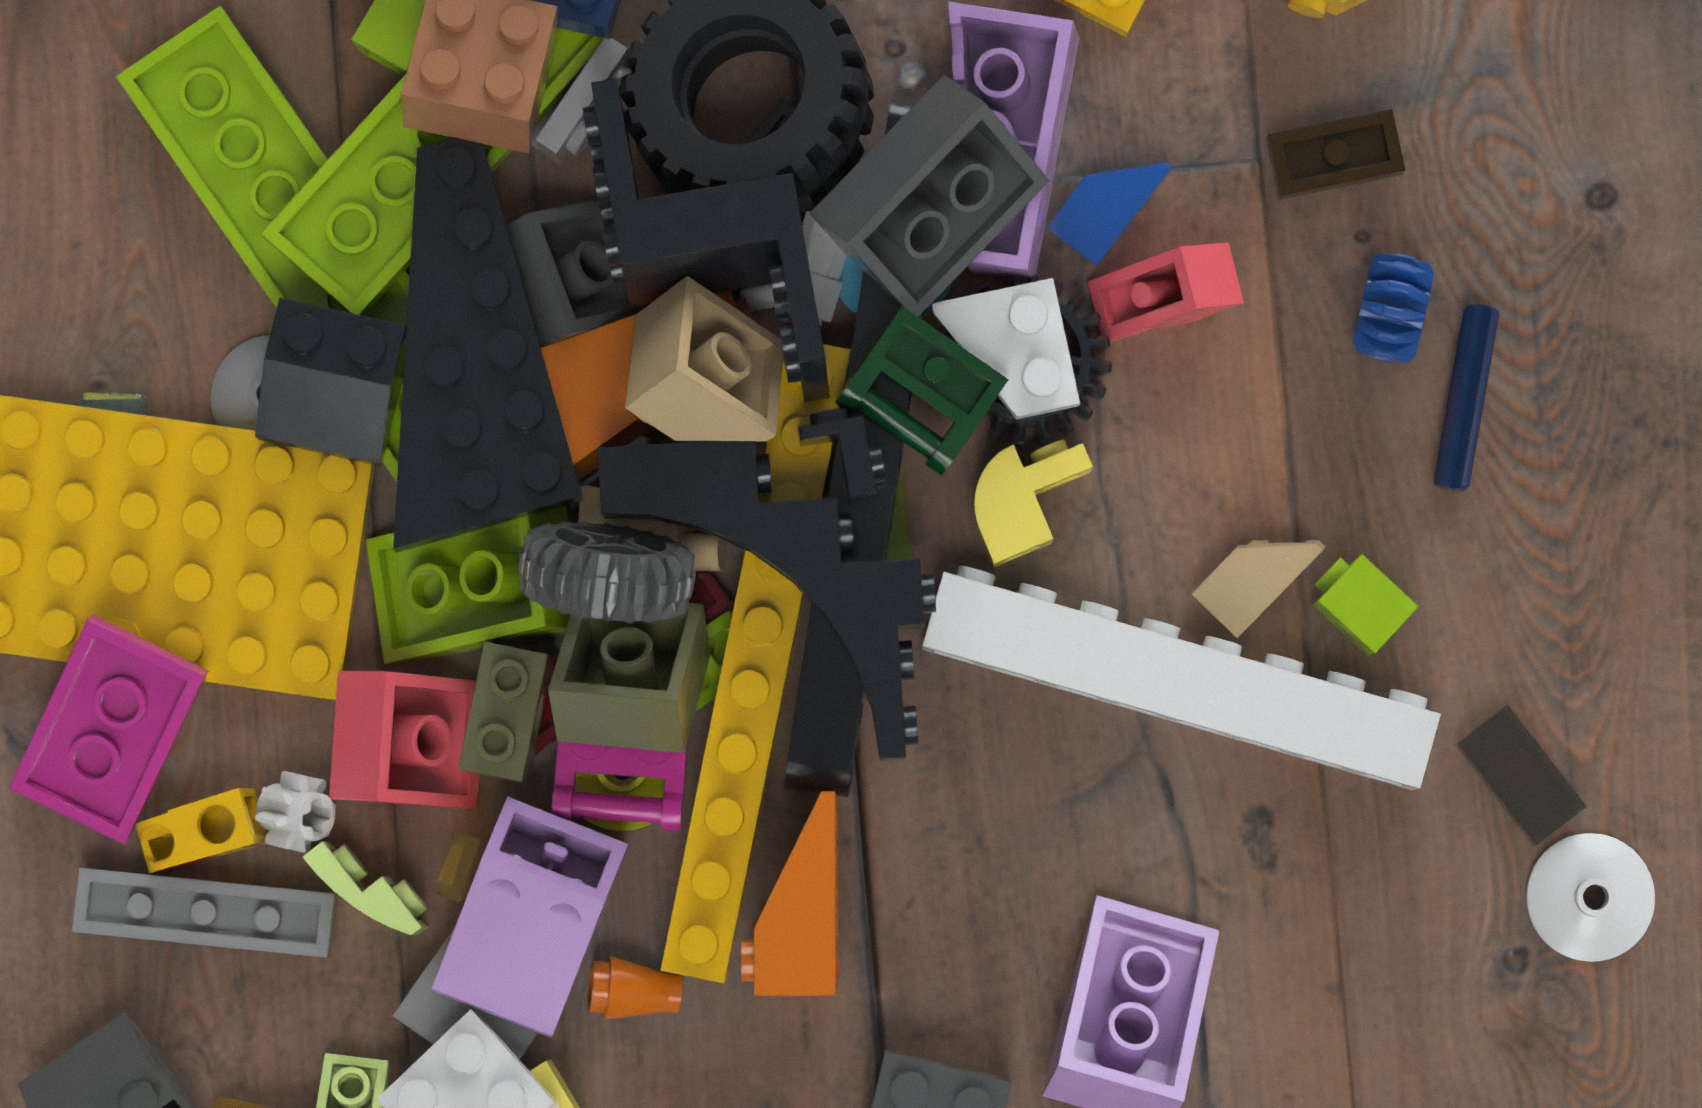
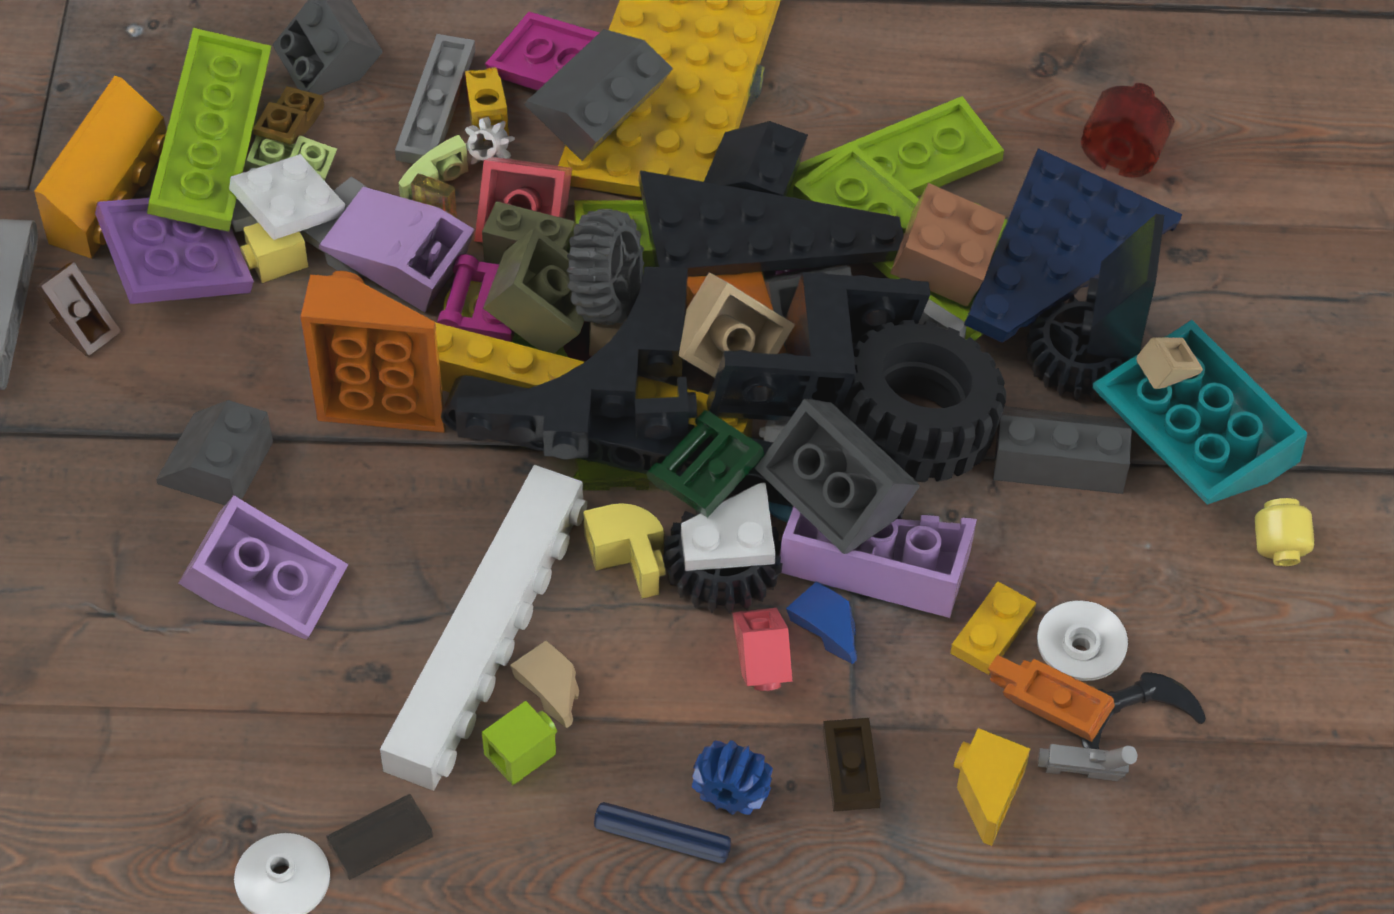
camera: 90 degrees right, 30 degrees down
none -> dark grey slope [524,29,673,161]

